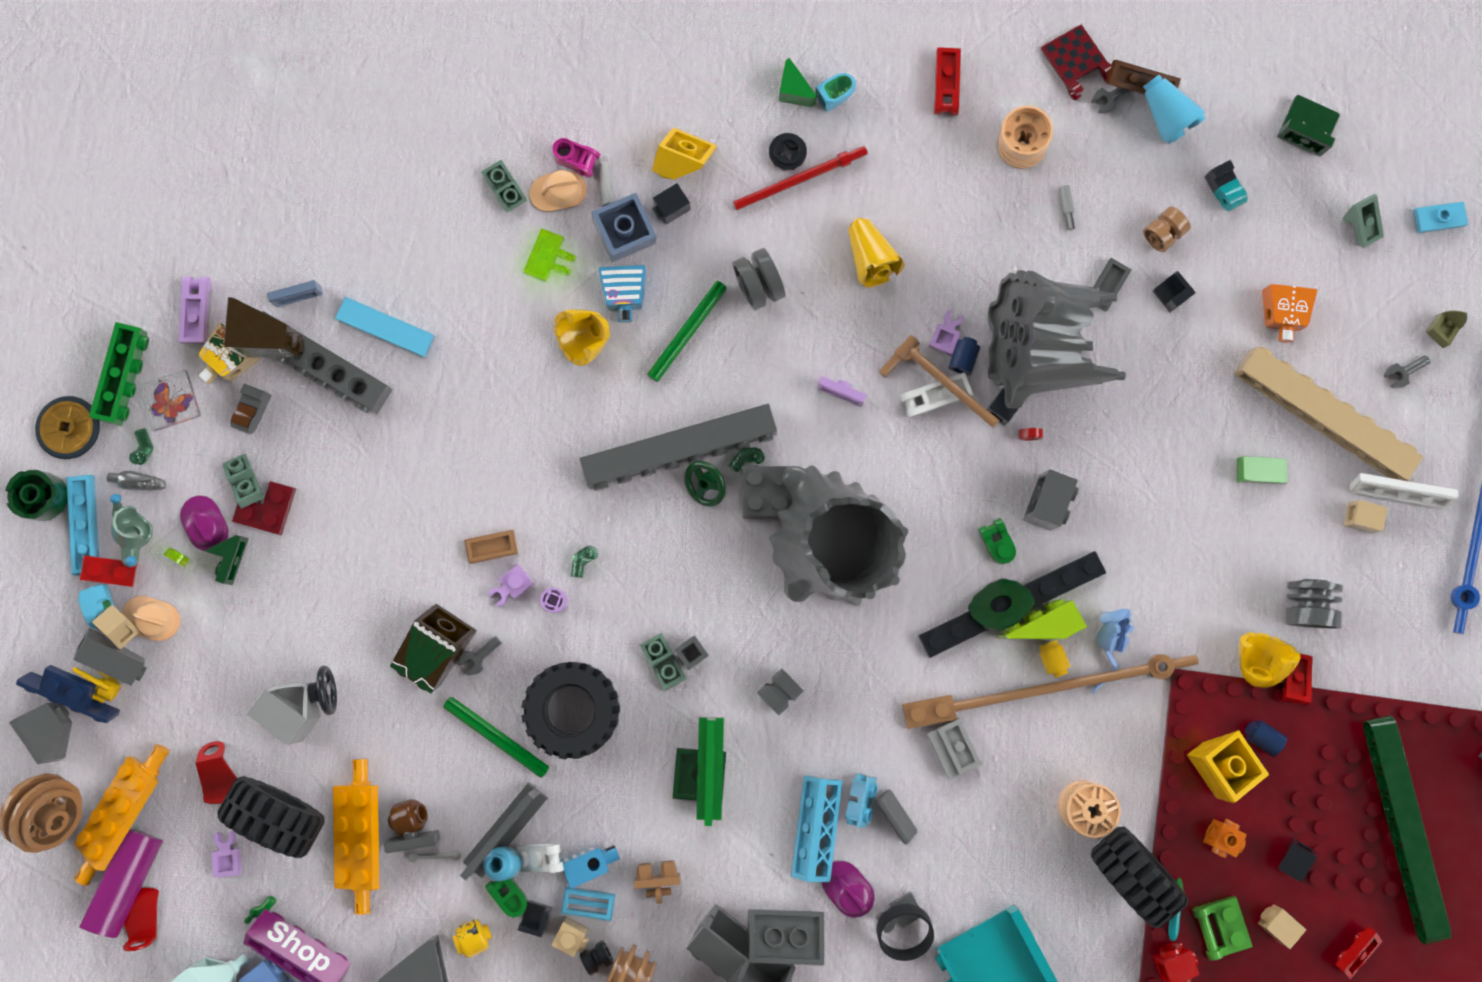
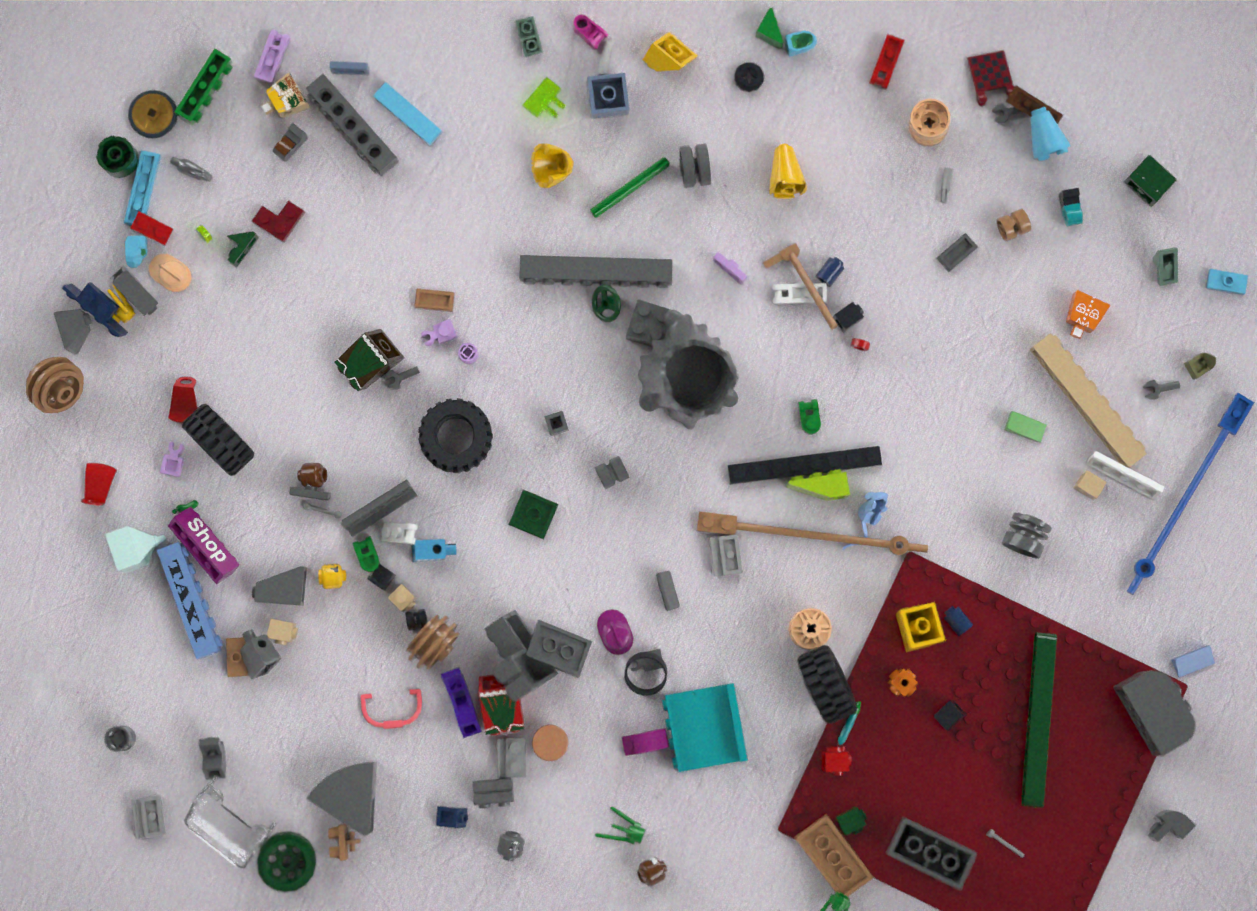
camera: 20 degrees right, 0 degrees up
light orange plate [74,744,170,886] -> none
magenta brick [79,829,163,938] -> none
tan panel [92,605,140,649] -> none
sand green piece [110,494,153,568] -> none
clear green arm [129,428,154,465] -> none
clear tile [138,369,201,432] -> none
magenta piece [180,495,229,551] -> none
sand green slope [223,454,264,508] -> none
dark brown slope [224,297,305,359] -> none
light grey piece [247,665,337,745] -> none
light orange plate [333,759,380,915] -> none
green axle [443,697,549,778] -> none
medium azure head [483,846,521,881] -> none
light nougat piece [529,170,586,212] -> none
medium azure tile [561,886,616,921] -> none
clear green arm [571,545,598,578] -> none
dark azure torso [599,265,647,323] -> none
medium nougat hips [634,860,681,904] -> none
sand green slope [640,633,687,691] -> none
black brick [652,183,691,225] -> none
green fence [696,717,724,826] -> none
clear green arm [728,447,765,473] -> none
red bar [733,146,868,211] -> none
medium azure fence [791,775,843,882] -> none
medium azure hinge [845,773,878,828] -> none
lavender plate [928,310,964,356] -> none
dark green piece [968,579,1035,631] -> none
dark grey piece [988,270,1126,409] -> none
dark grey brick [1023,469,1079,531] -> none
yellow brick [1039,640,1071,678] -> none
black panel [1153,271,1196,313] -> none
bright green plate [1192,896,1253,961] -> none
yellow hair [1238,632,1300,688] -> none
tan brick [1258,904,1306,949] -> none
red plate [1282,654,1313,706] -> none
red plate [1335,926,1383,980] -> none

